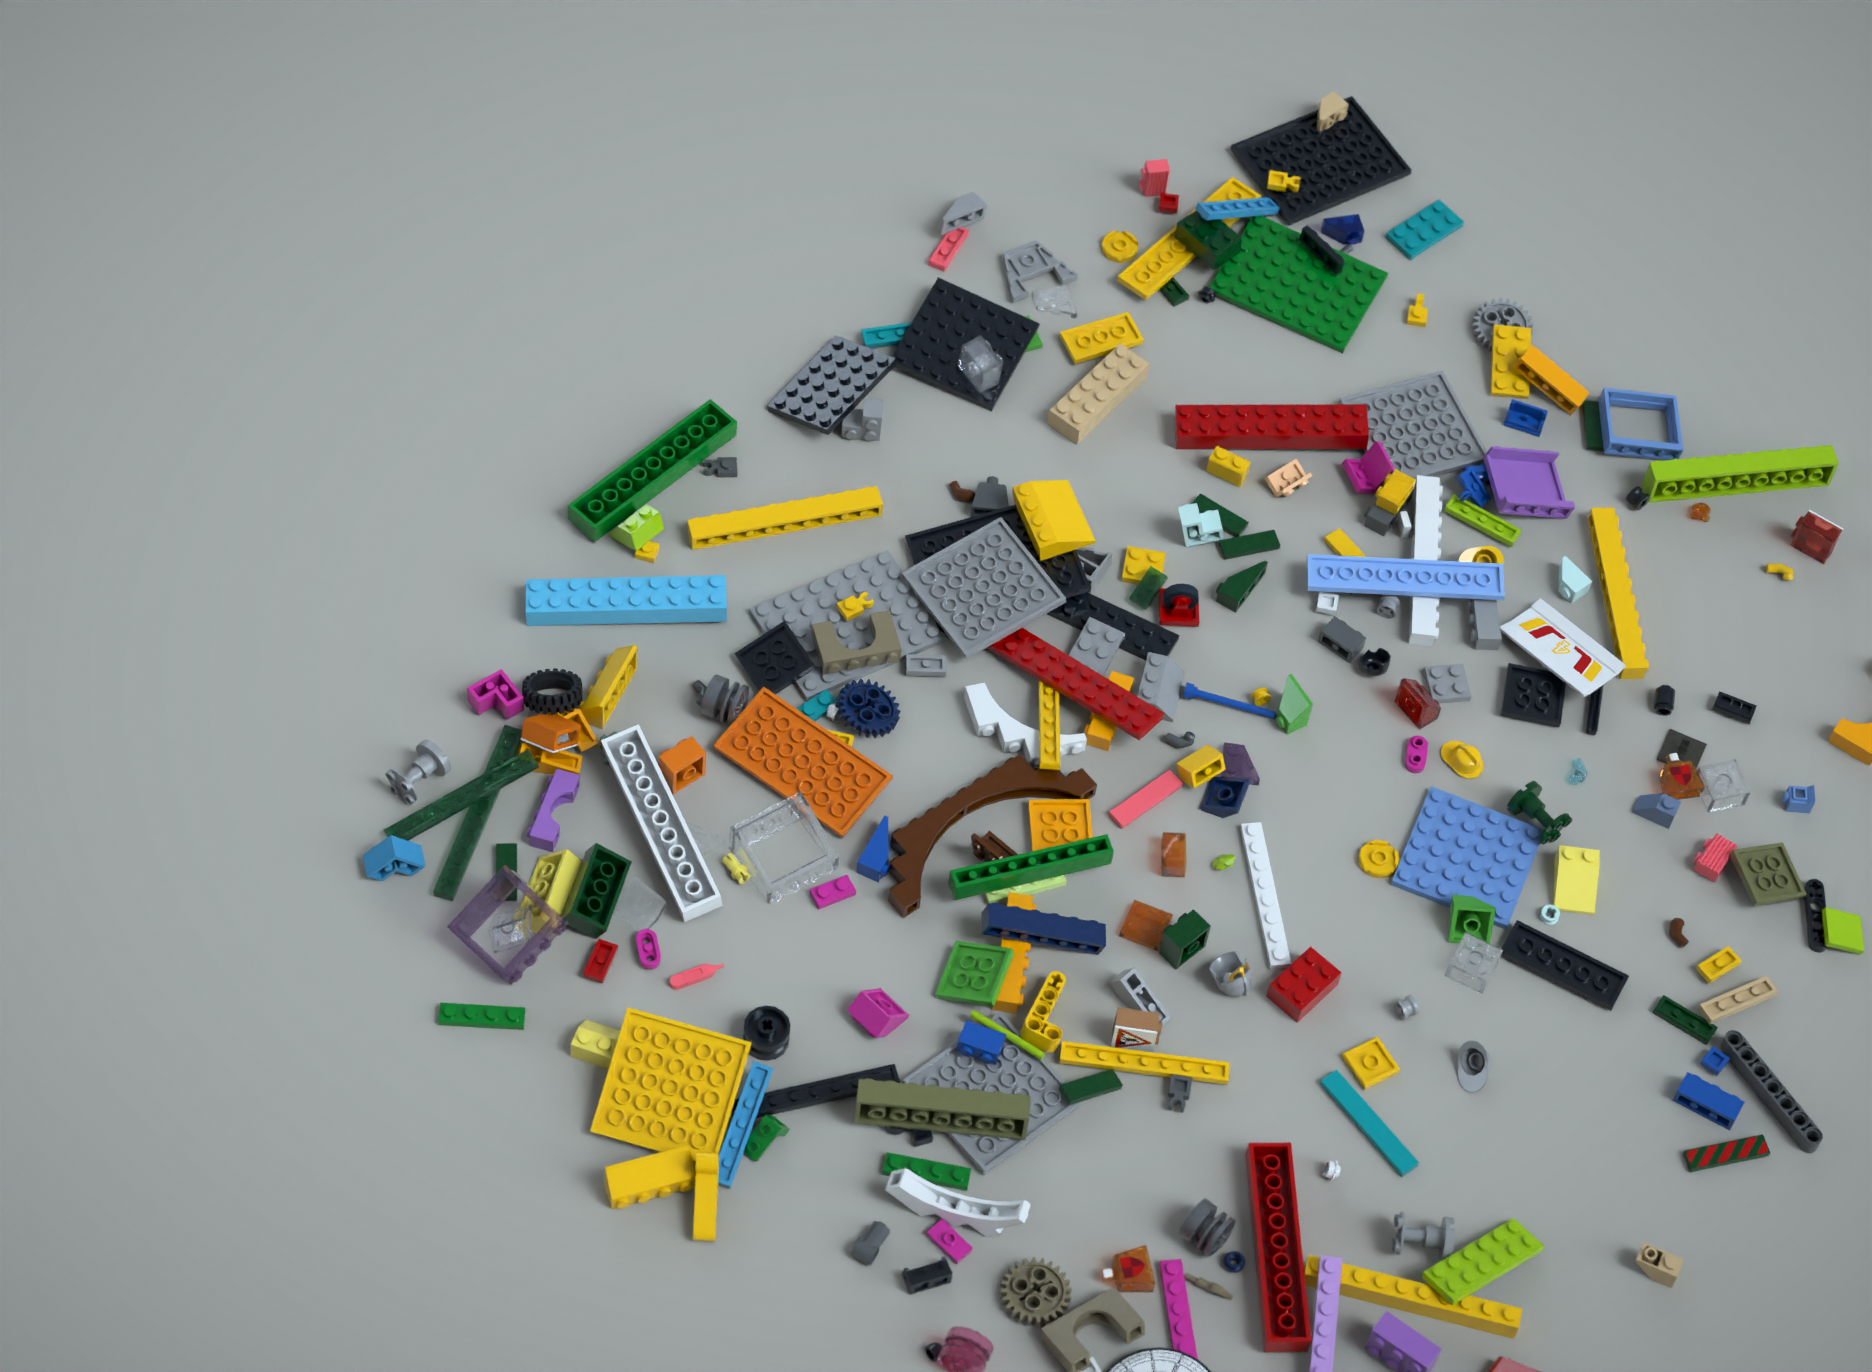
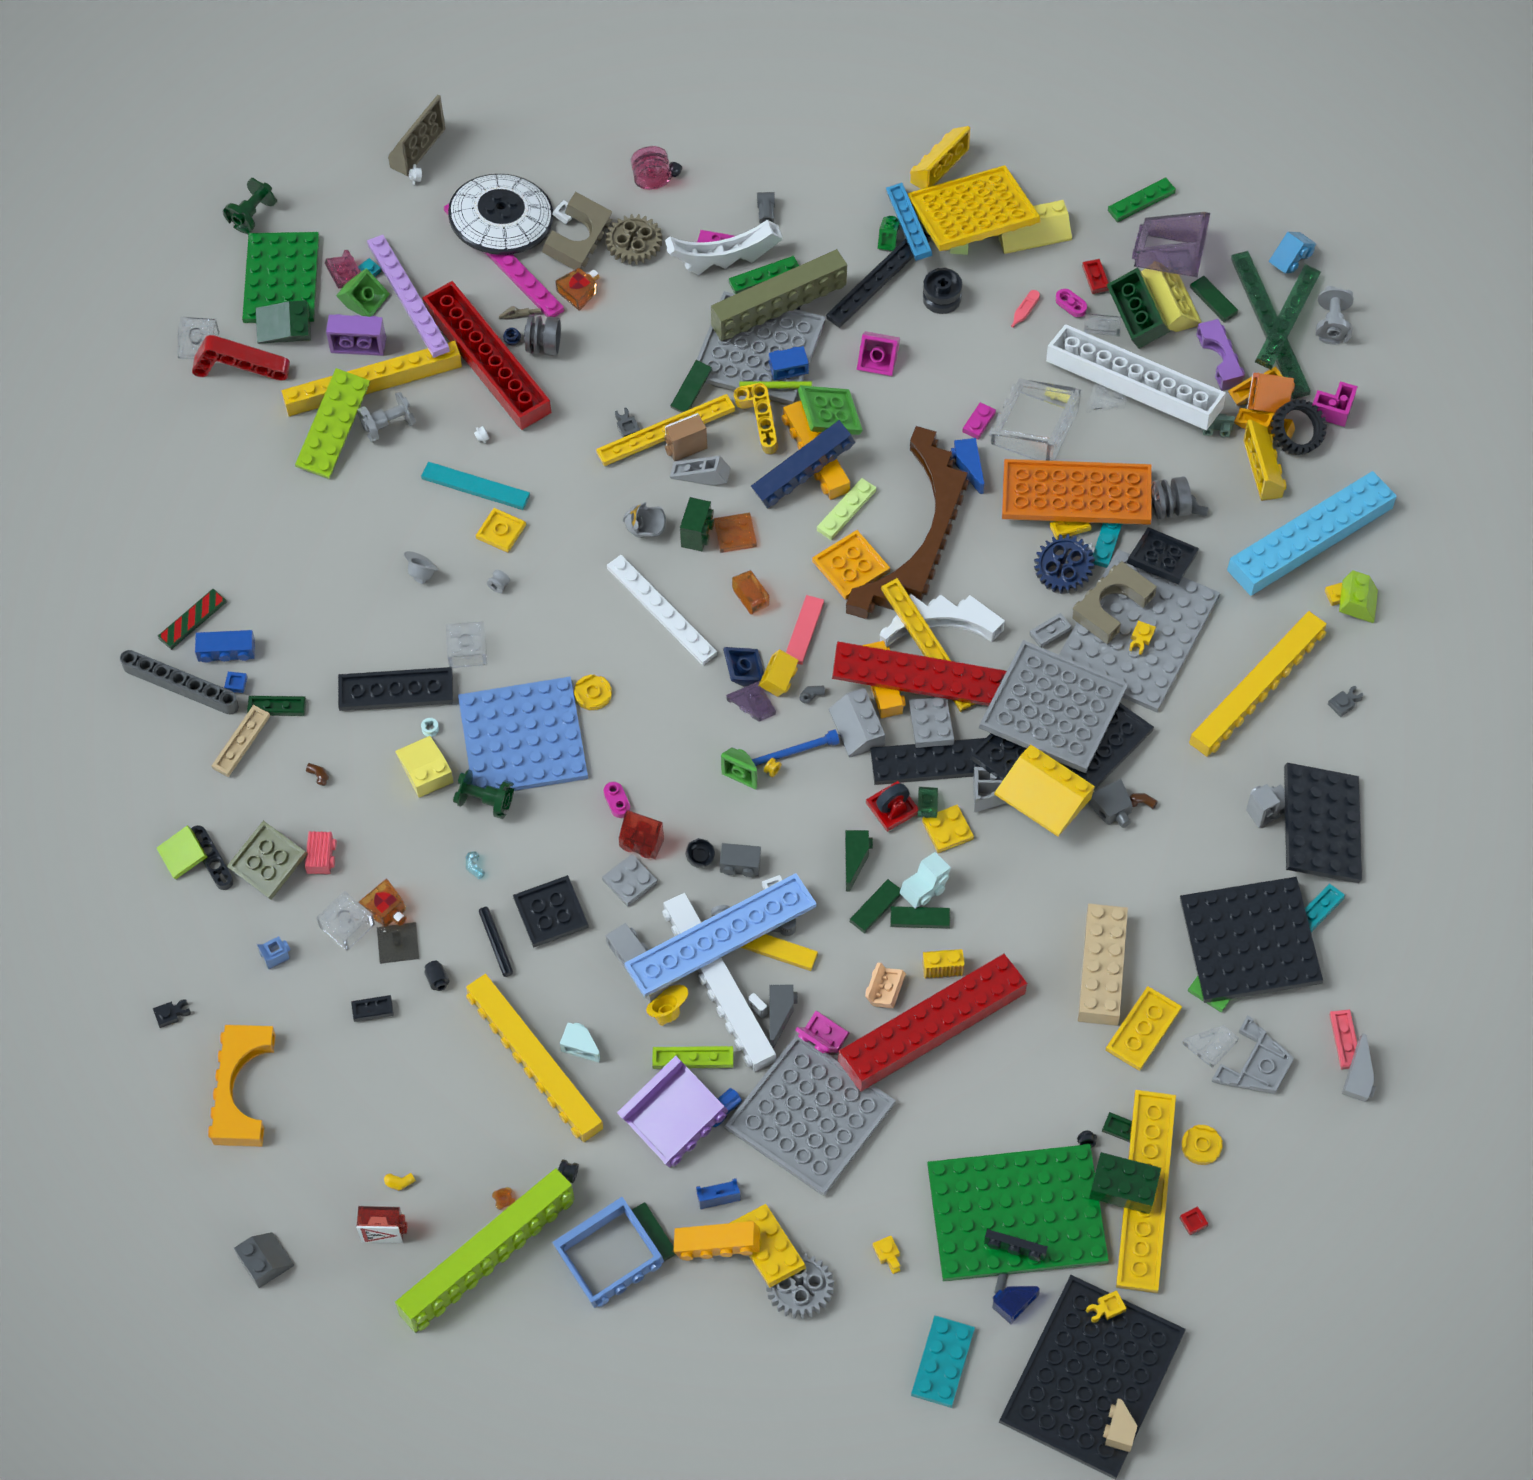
camera: 155 degrees right, 5 degrees up
green brick [568,399,737,542] -> none
orange brick [658,736,706,795] -> none
yellow beam [693,1151,719,1241] -> none
black hinge [902,1257,953,1295] -> none
green brick [948,834,1114,900] -> none
clear brick [958,335,1003,393] -> none
reddish brown bracket [971,830,1018,862] -> none
coral brick [1139,159,1170,198] -> none
dark azure plate [1195,197,1280,220] -> none
lime plant [1212,854,1235,871] -> none
red brick [1266,946,1342,1023] -> none
yellow brick [1375,469,1416,515] -> none
yellow piece [1440,741,1483,779] -> none
bright green slope [1448,894,1496,946] -> none
blue plate [1456,466,1492,508] -> none
white hinge [1500,598,1626,697] -> none
sand blue slope [1632,793,1681,829] -> none
tan slope [1636,1242,1684,1288] -> none
yellow plate [1696,946,1742,984] -> none

